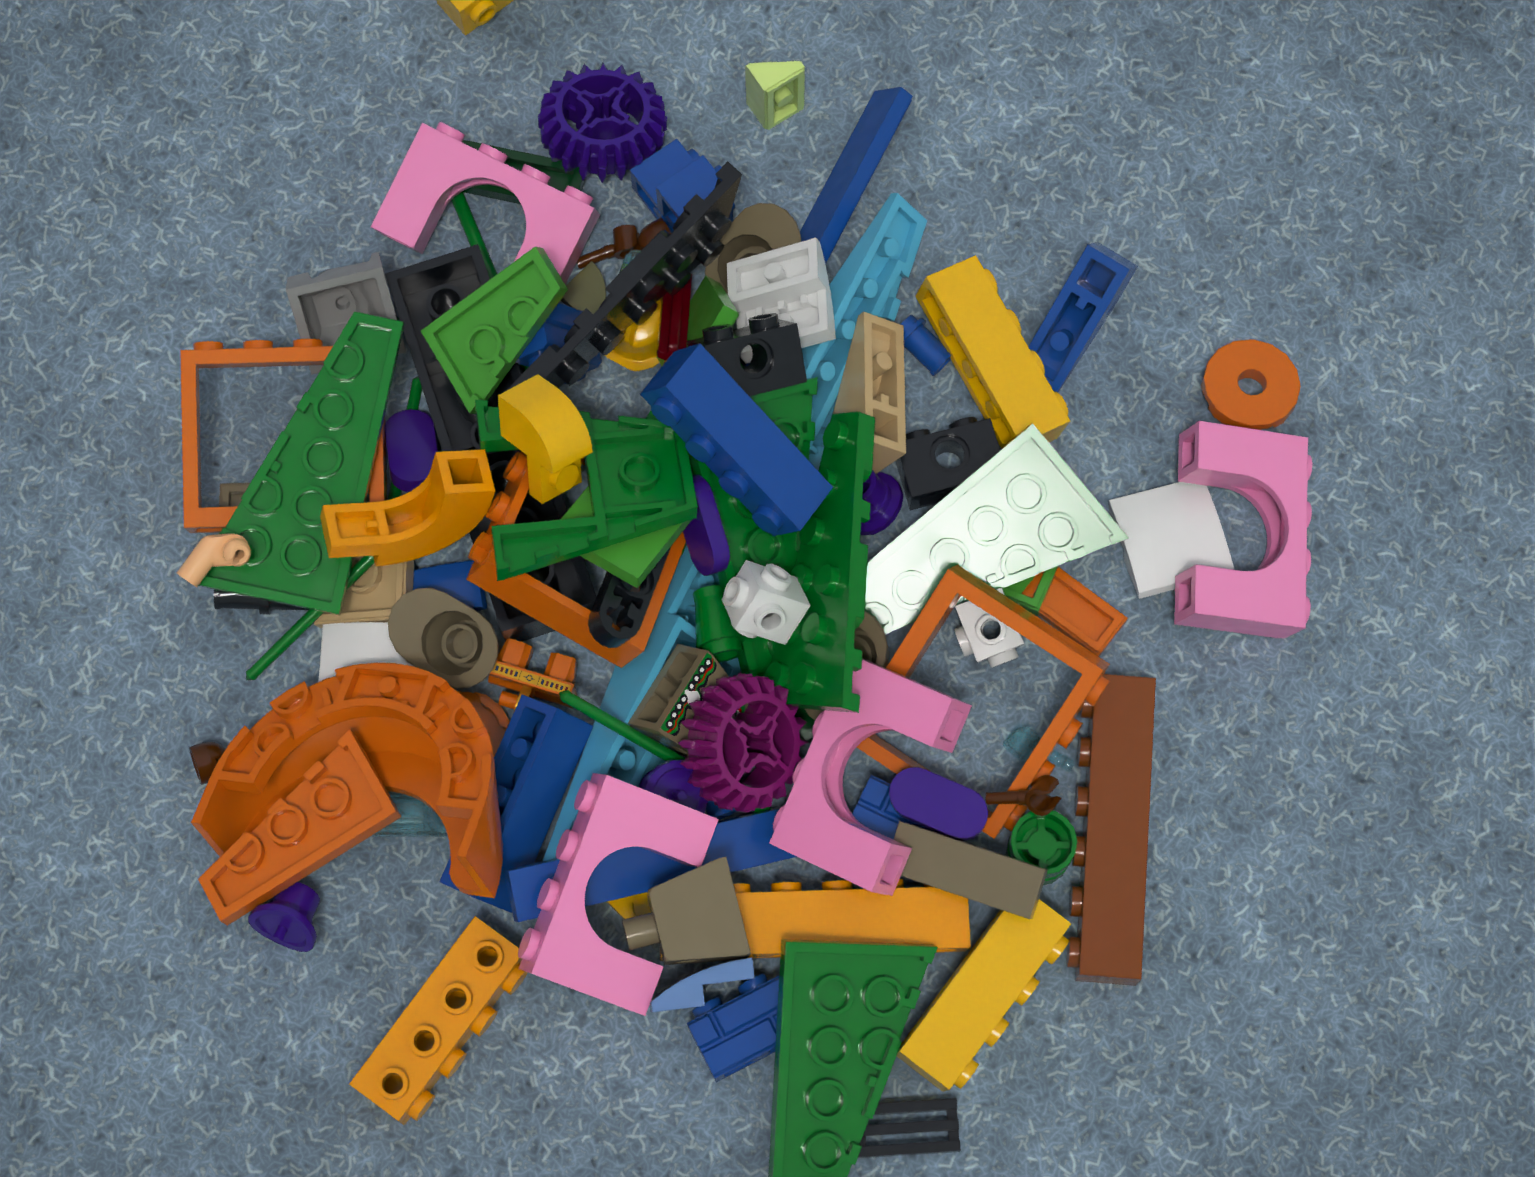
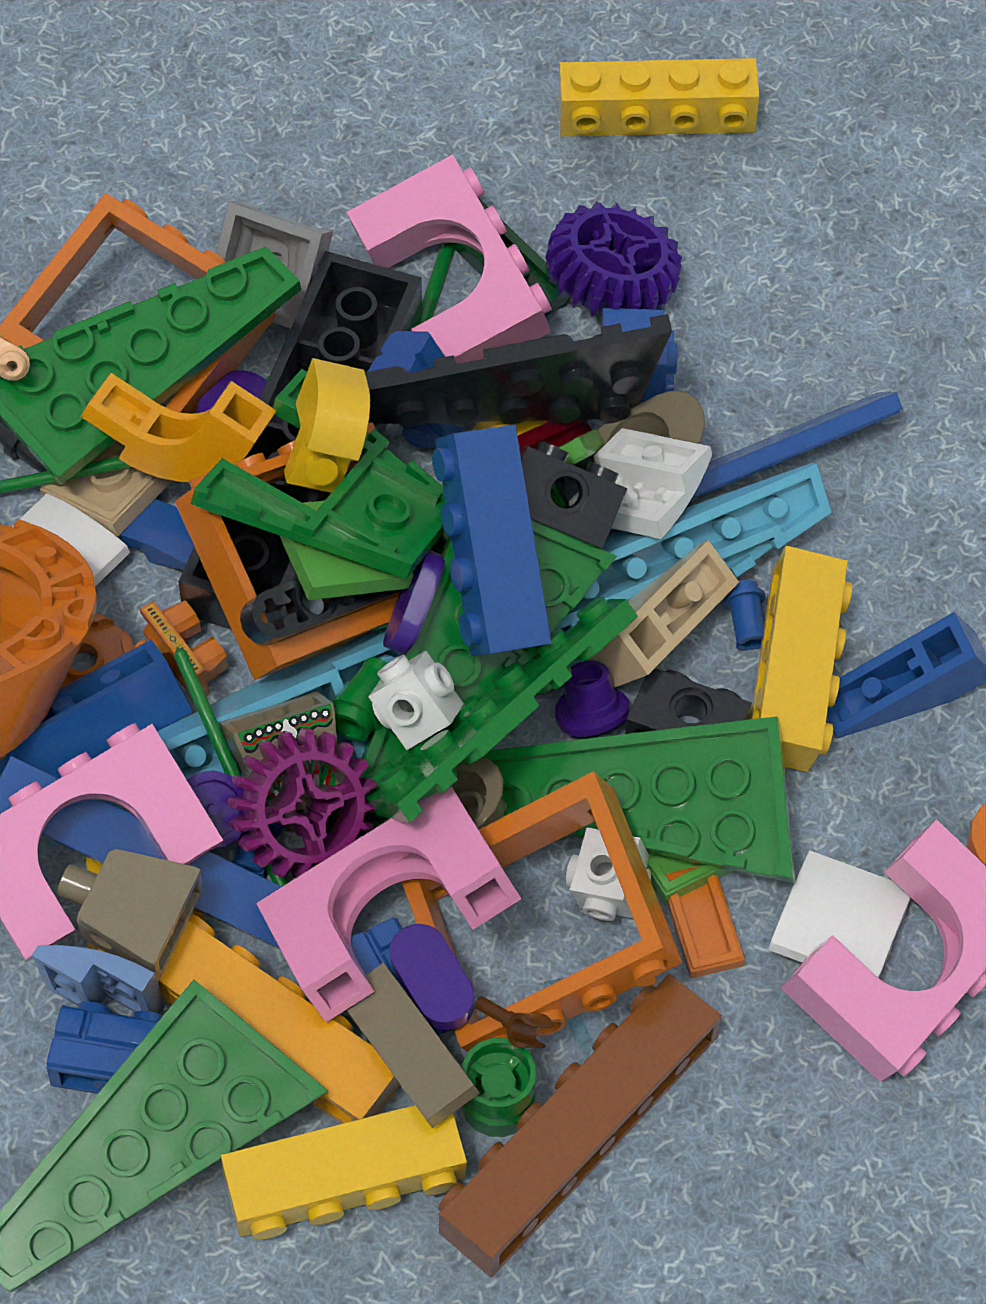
camera: 35 degrees right, 15 degrees down
dark tan piece [388,588,498,688] -> none
bright green wing [421,246,568,414] -> none
yellowish green slope [745,61,805,130] -> none
black tile [858,1098,961,1158] -> none

